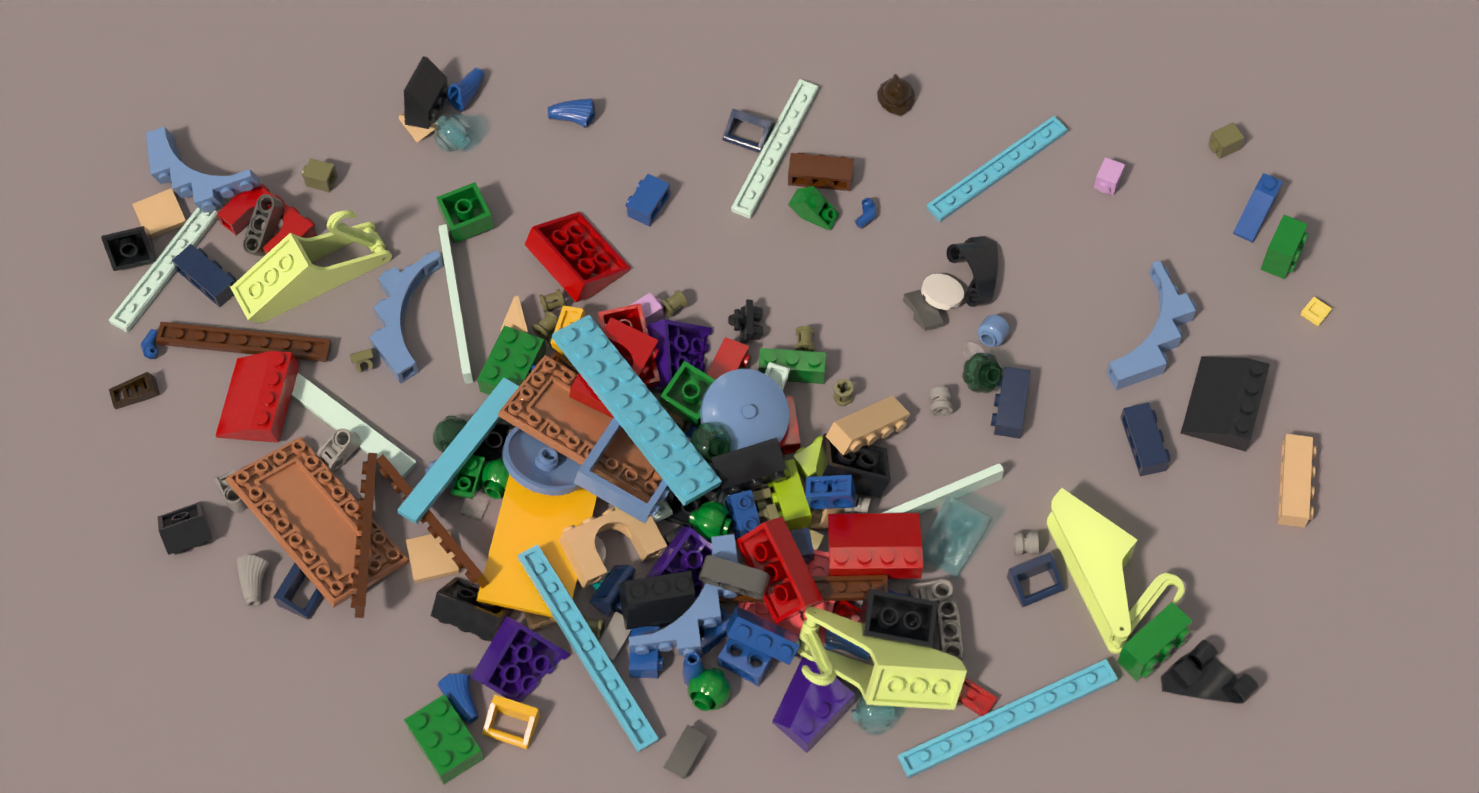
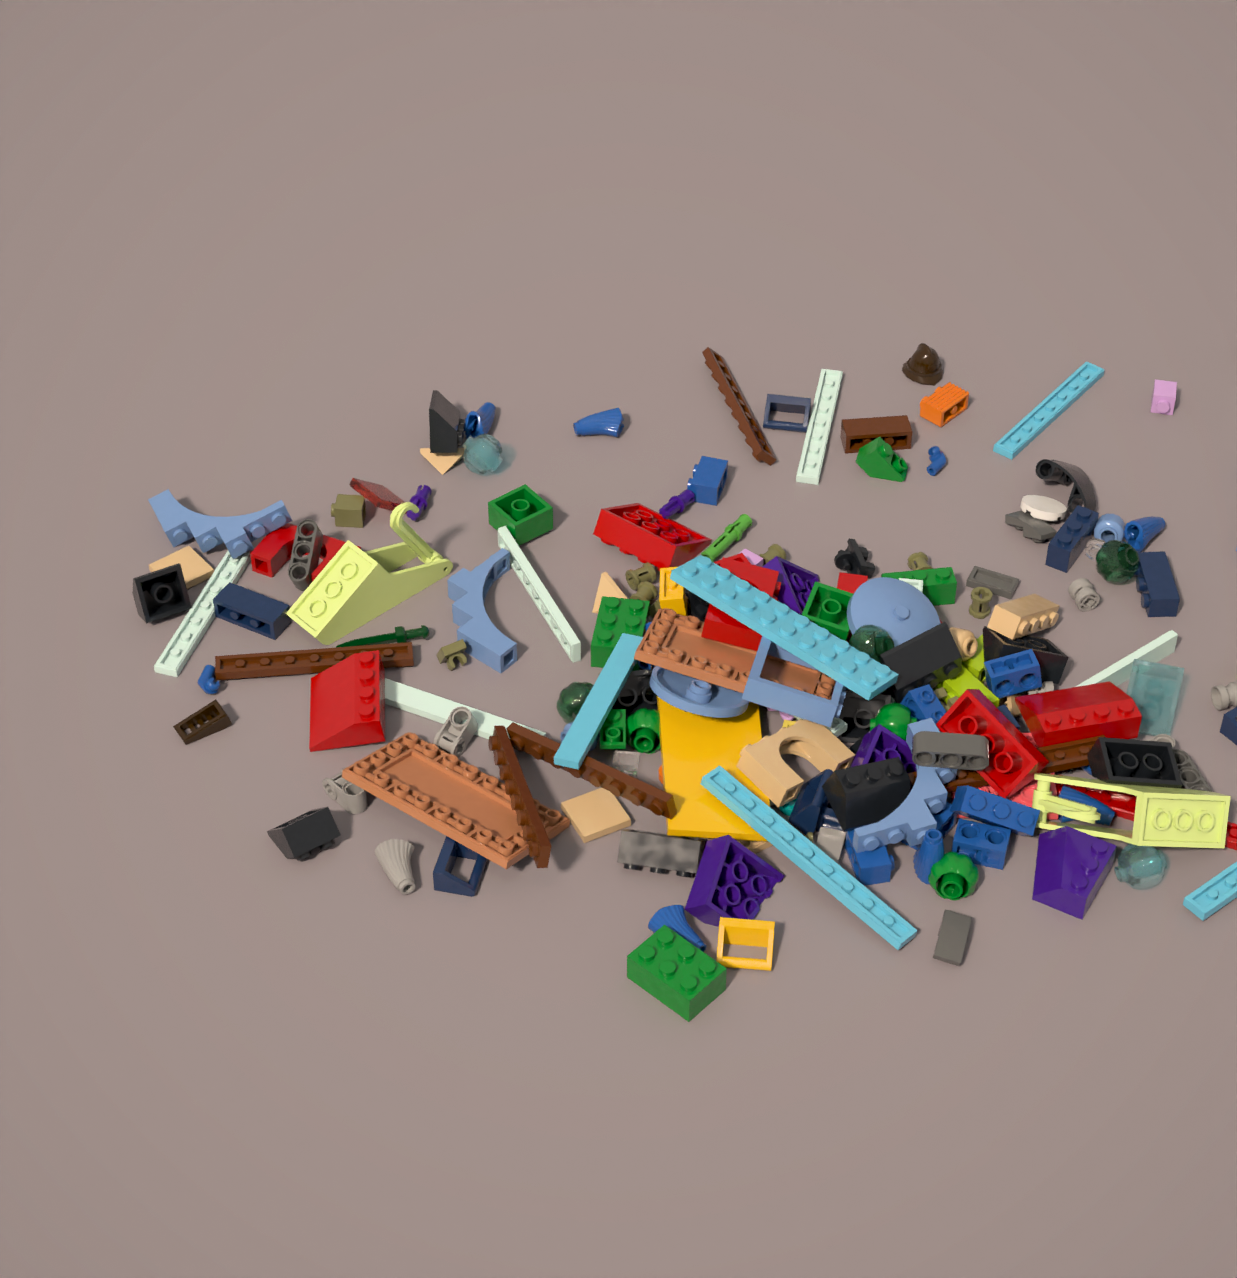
camera: 15 degrees left, 20 degrees down
none -> dark green sword [336,625,430,647]
none -> clear red tile [349,478,407,514]
none -> dark purple axle [406,485,432,521]
none -> dark purple axle [659,490,695,519]
none -> bright green pin [701,514,753,562]
none -> reddish brown plate [702,347,776,466]
none -> orange brick [920,382,969,428]
none -> tan head [949,627,978,661]
none -> dark grey tile [966,566,1019,599]
none -> dark blue brick [1045,505,1099,573]
none -> blue piece [1124,516,1165,552]

